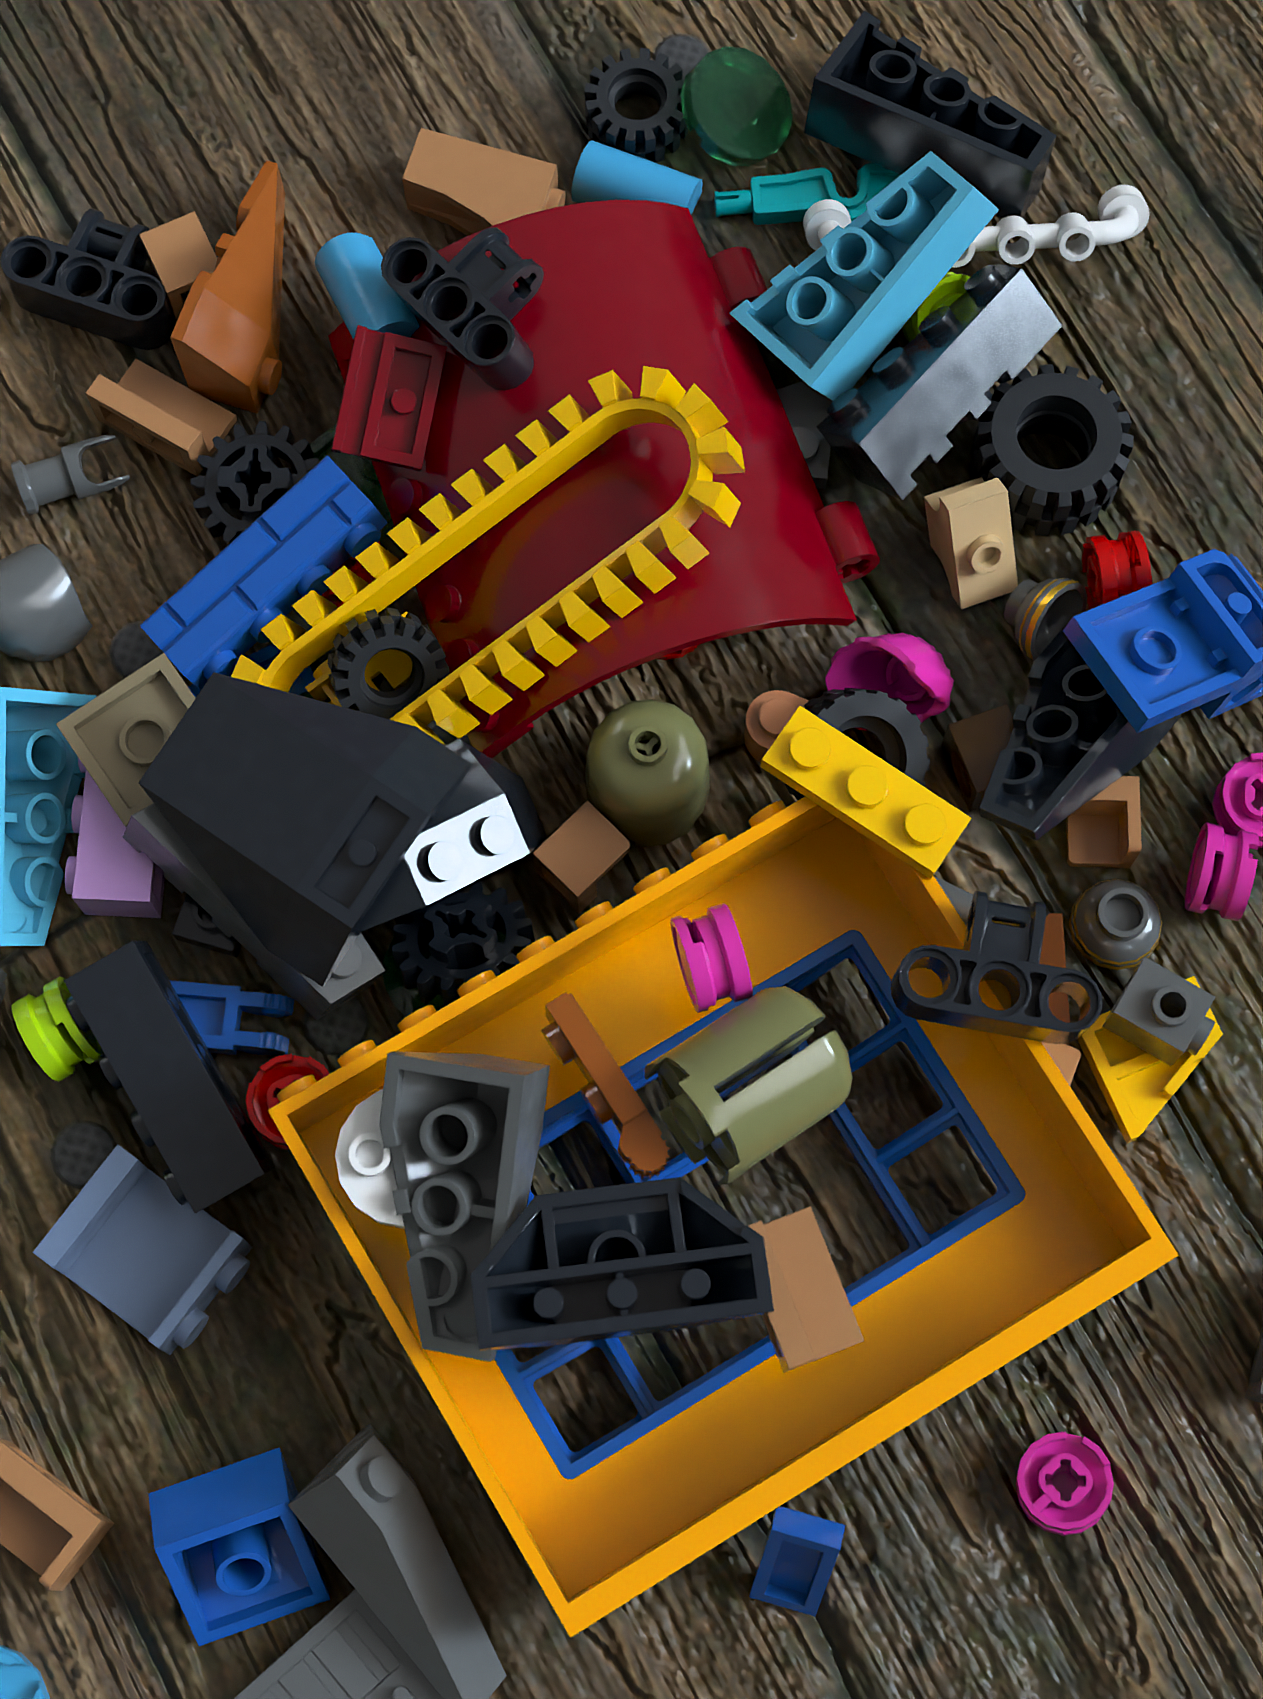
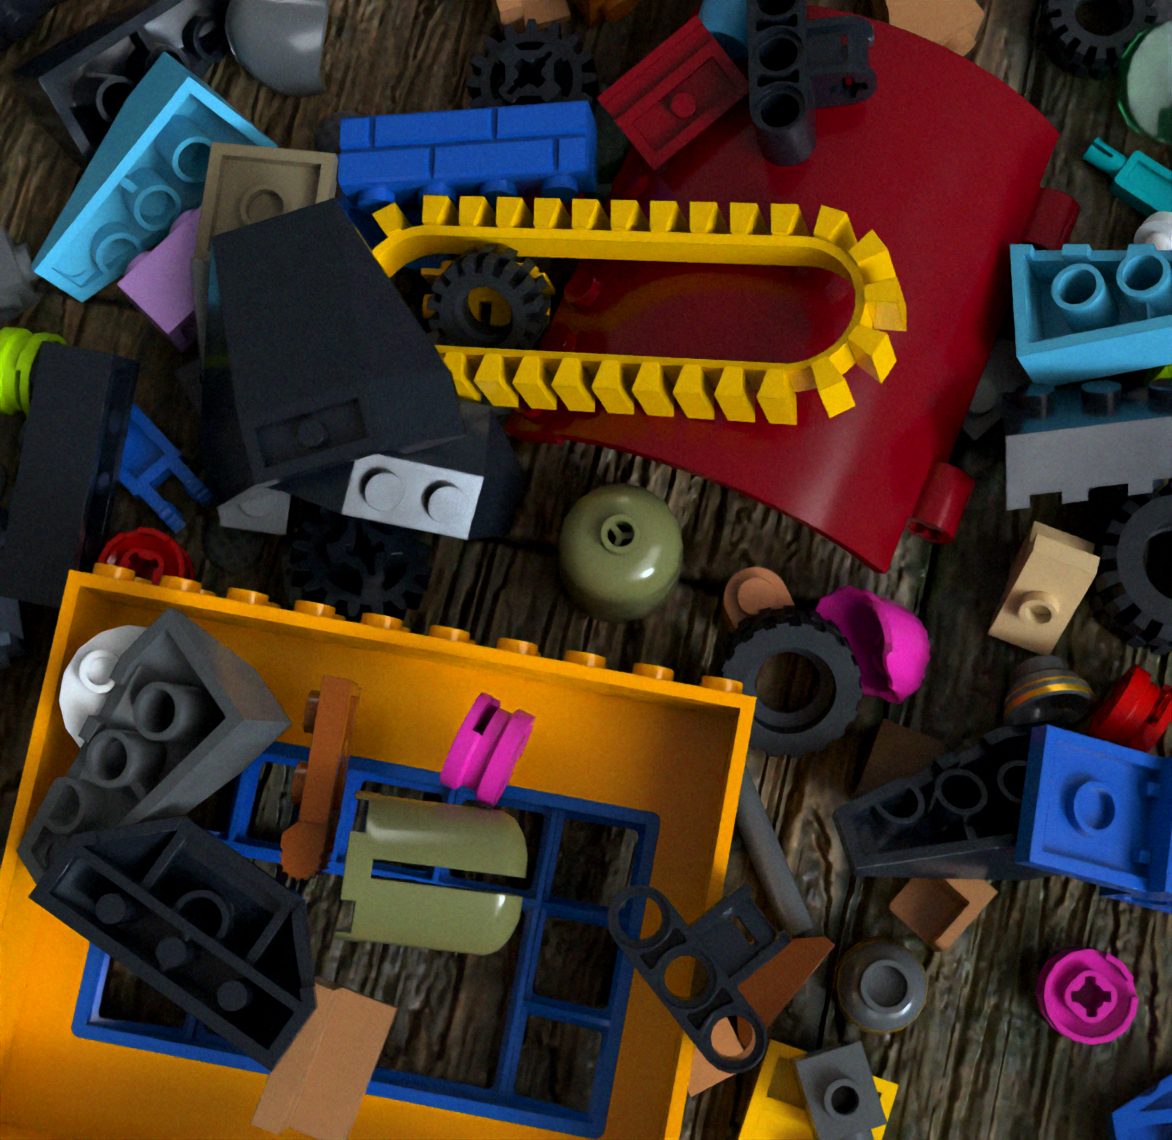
camera: 45 degrees right, 5 degrees up
medium nougat panel [532,801,630,913] -> none
dark azure brick [571,140,703,215] -> none
yellow plate [760,706,971,879] -> none
dark pink wheel [1185,822,1259,921] -> none

